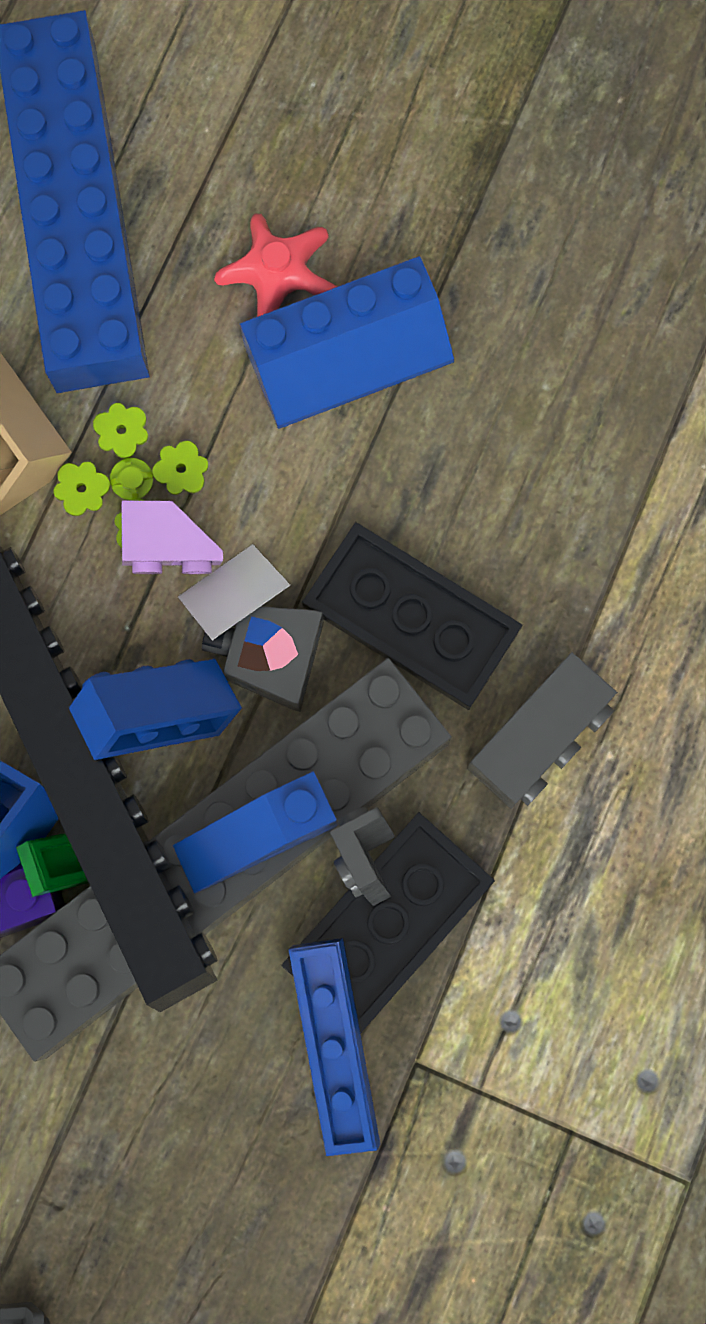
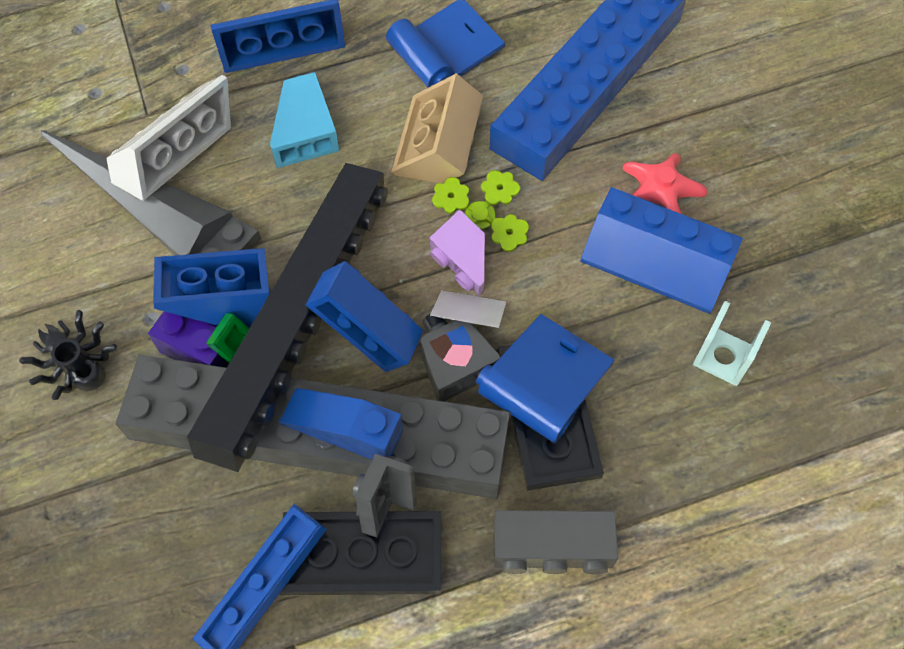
camera: 45 degrees right, 15 degrees down
none -> blue door [476,314,615,444]
none -> light aqua piece [693,301,771,386]

